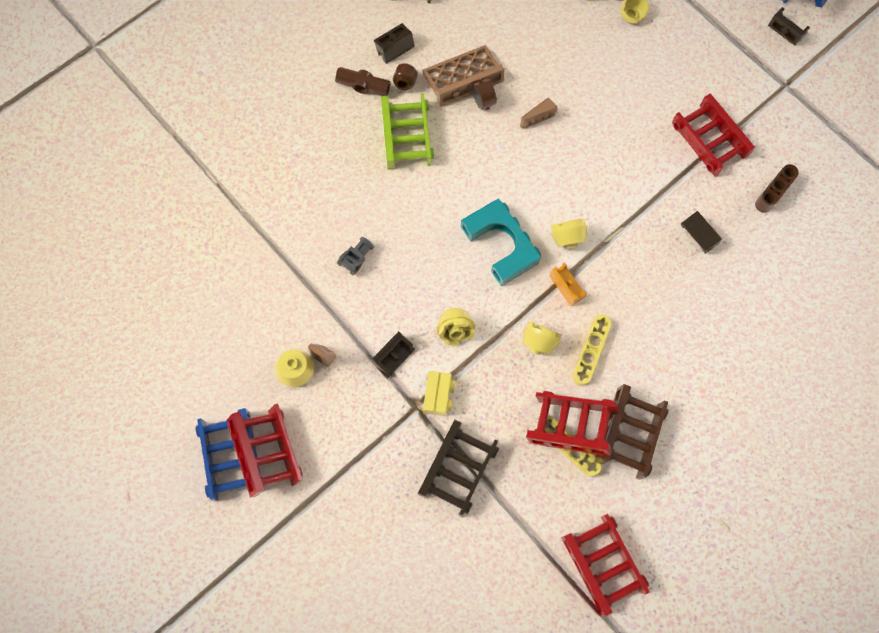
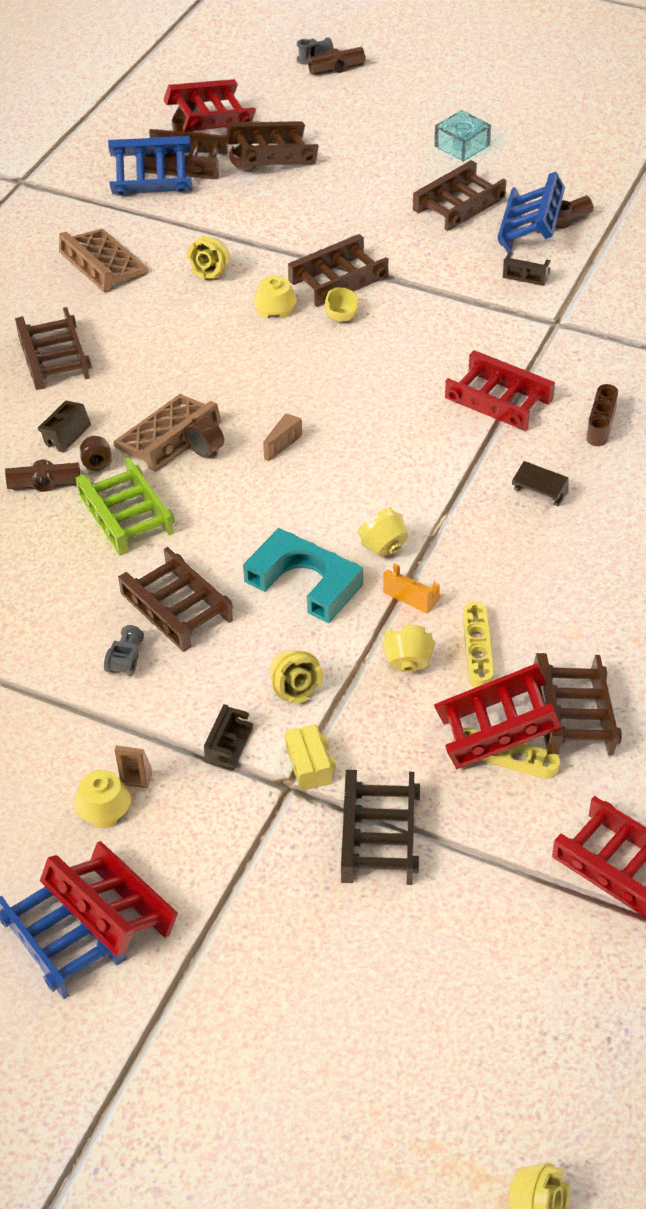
camera: 20 degrees left, 25 degrees down
none -> reddish brown fence [118,547,233,652]

